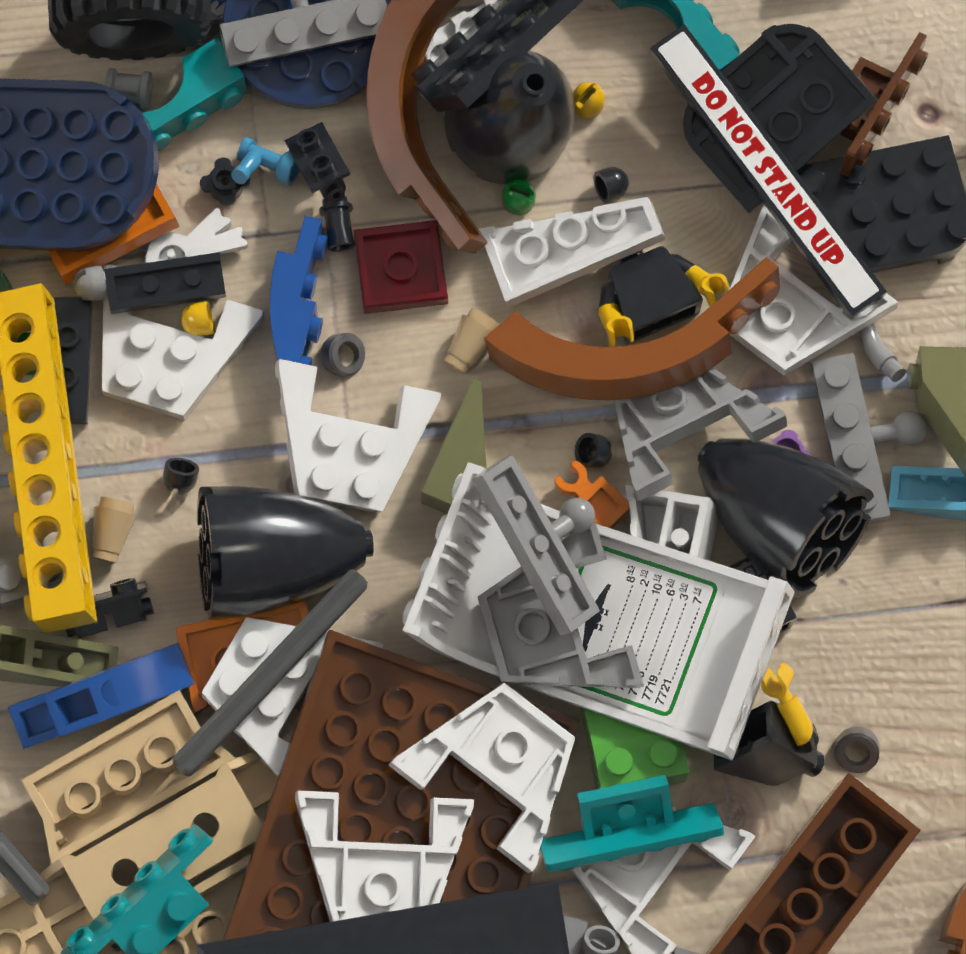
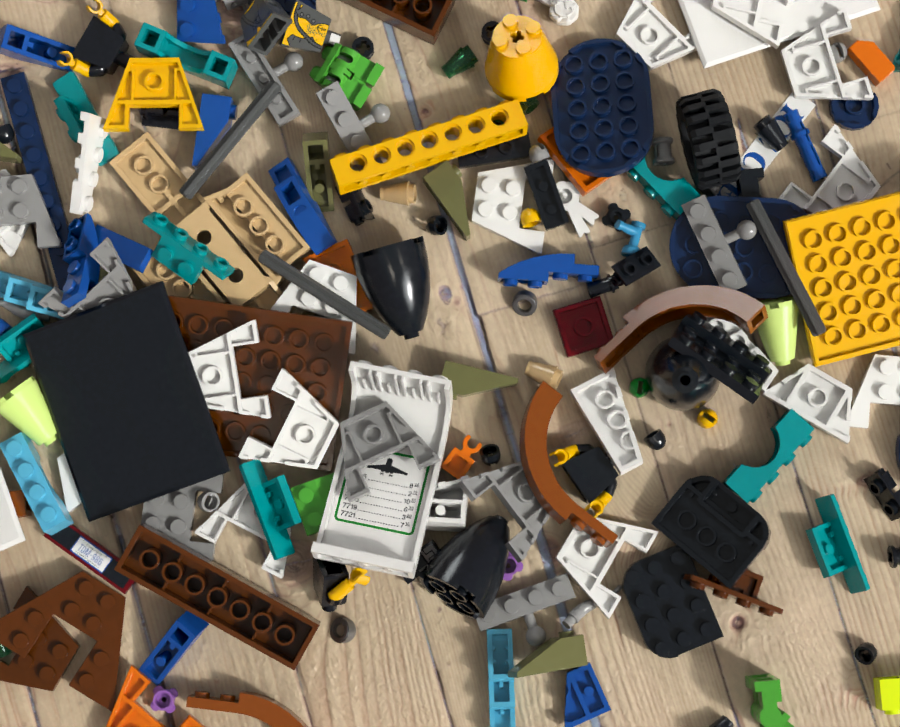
camera: 80 degrees right, 10 degrees up
white wing [275,359,441,513] -> none
light grey plate [472,455,600,636] -> none
tile [650,24,887,319] -> none
none -> olive slope [423,160,470,241]

